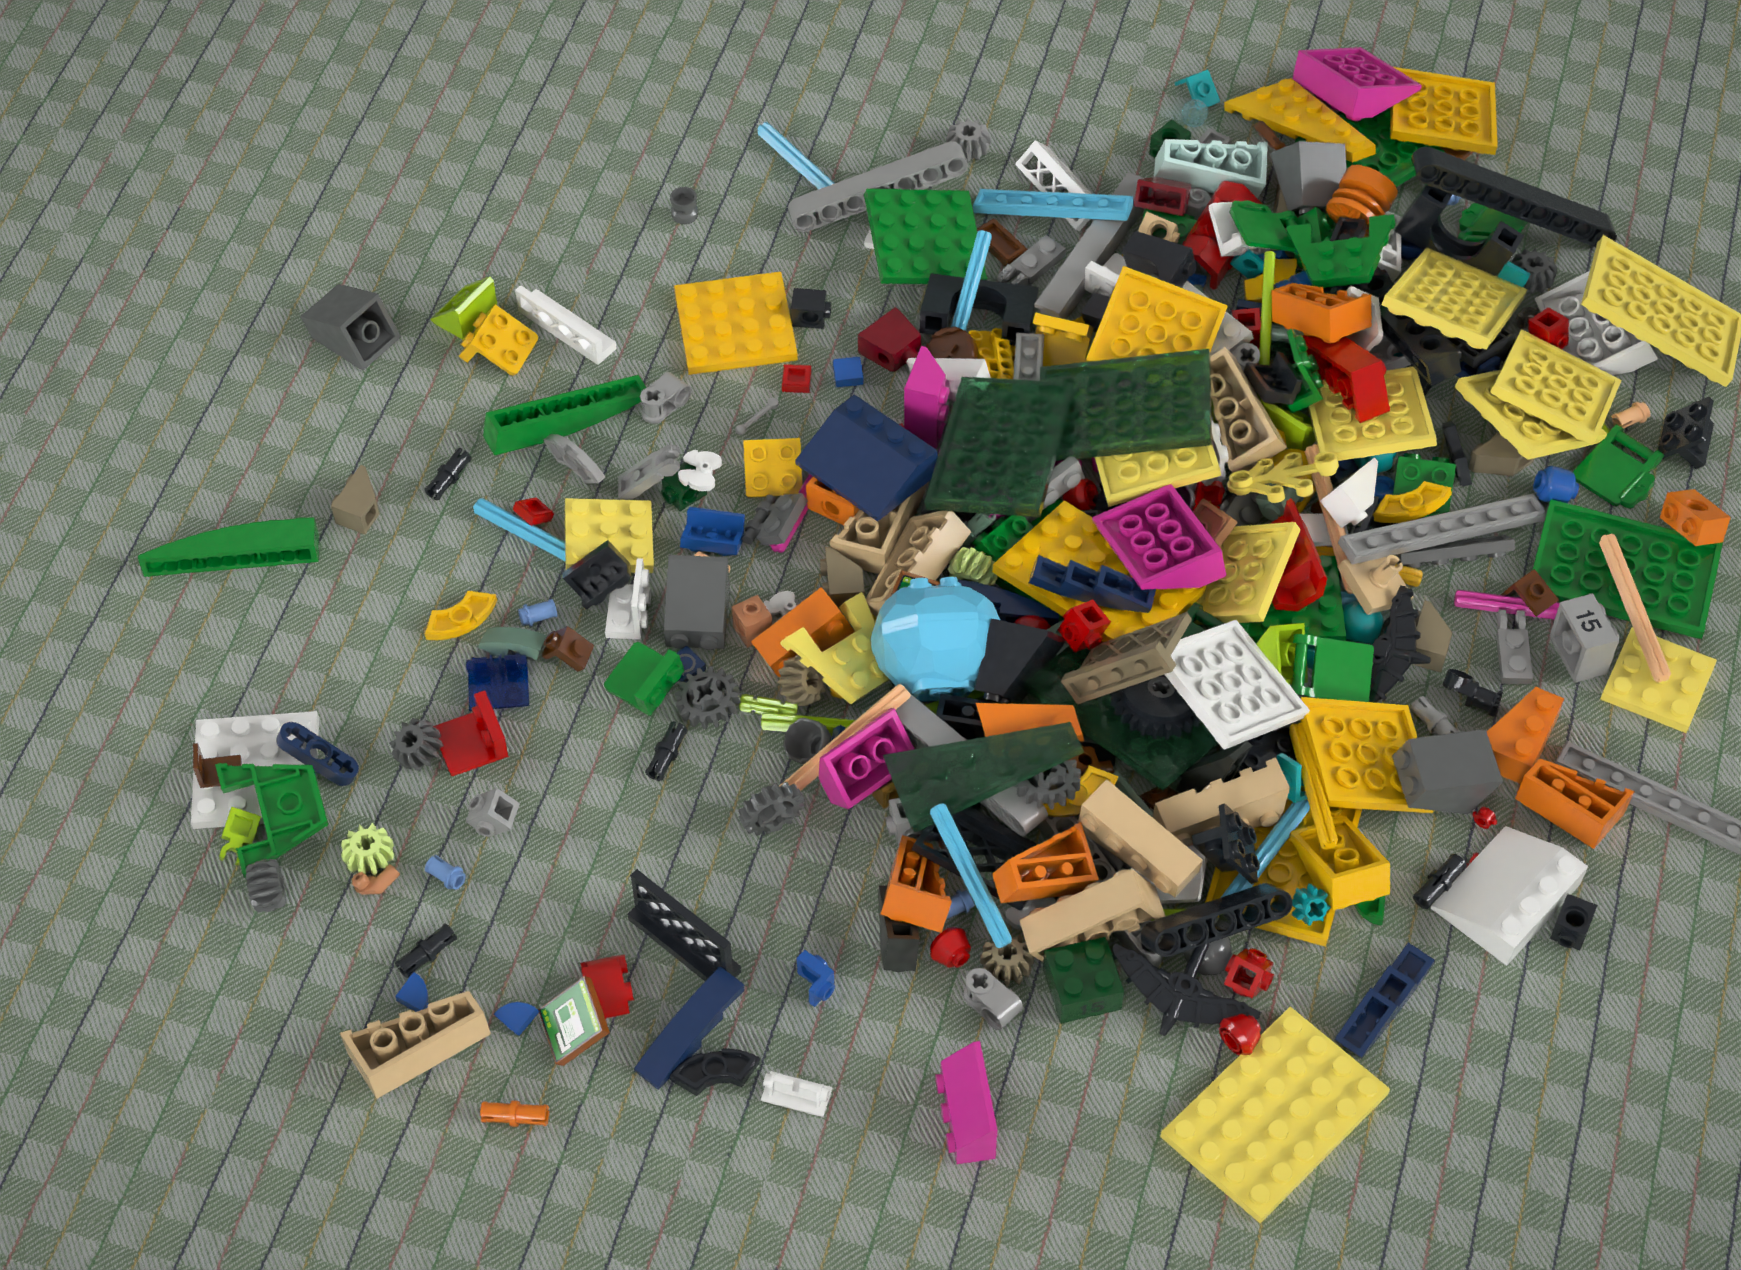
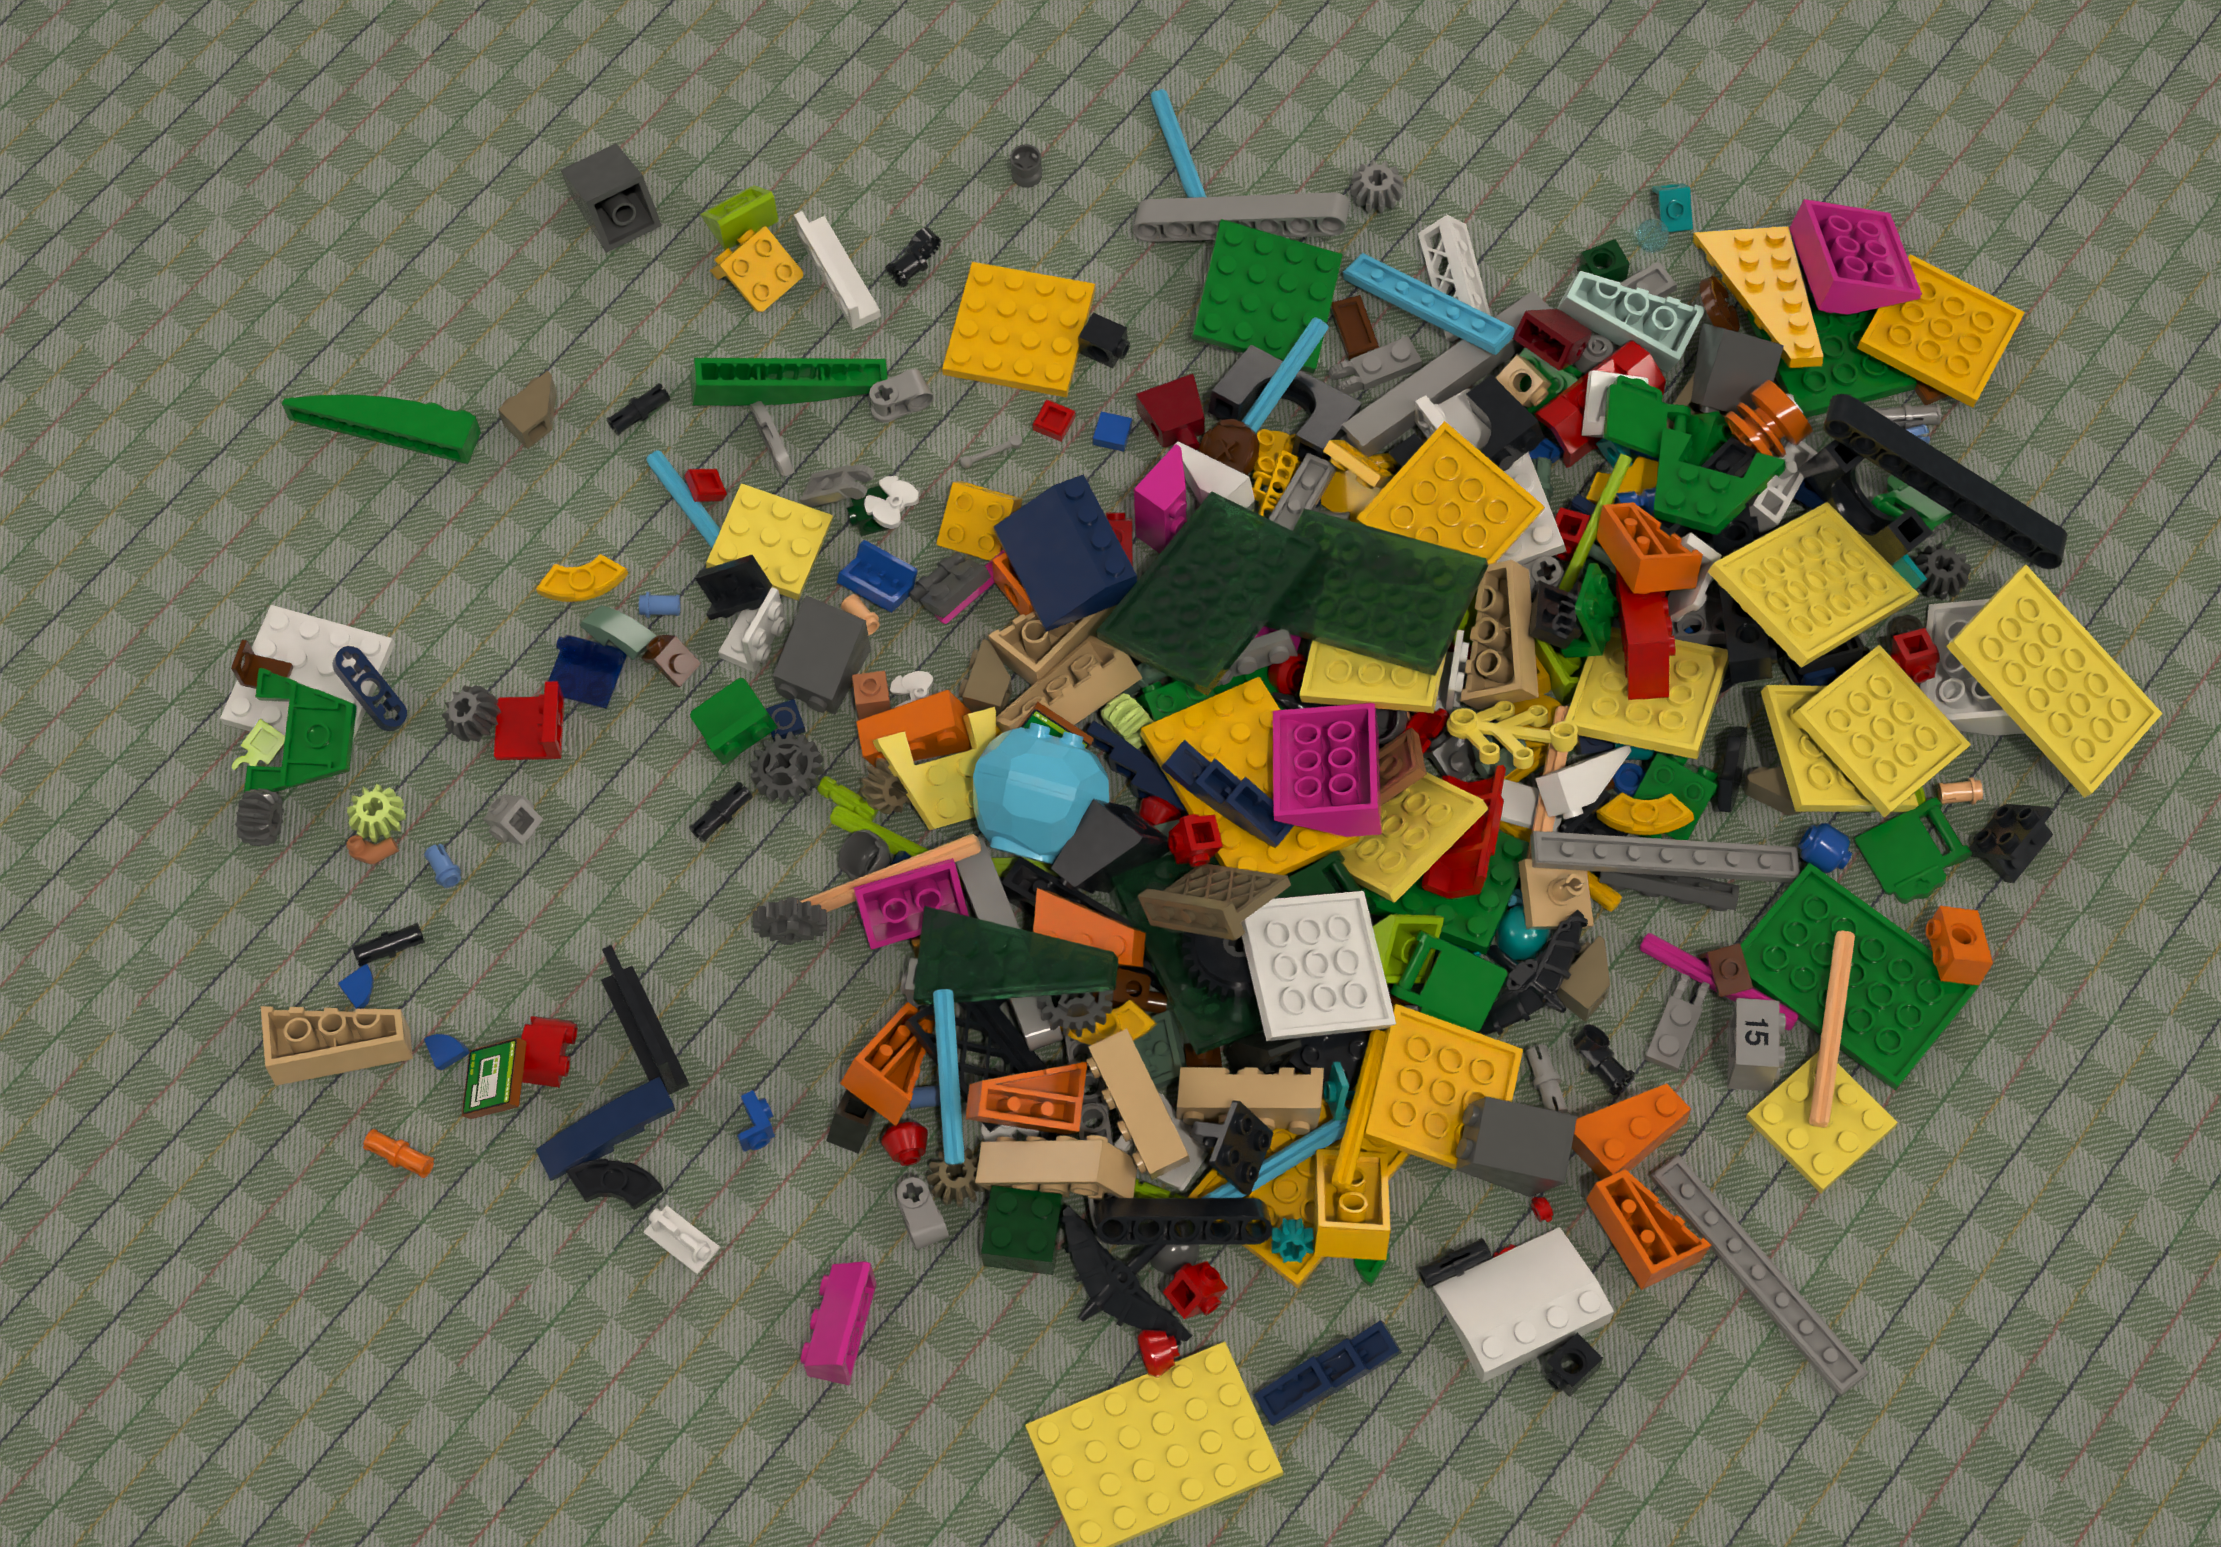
camera: 25 degrees right, 10 degrees up
none -> black connector [886,227,941,287]

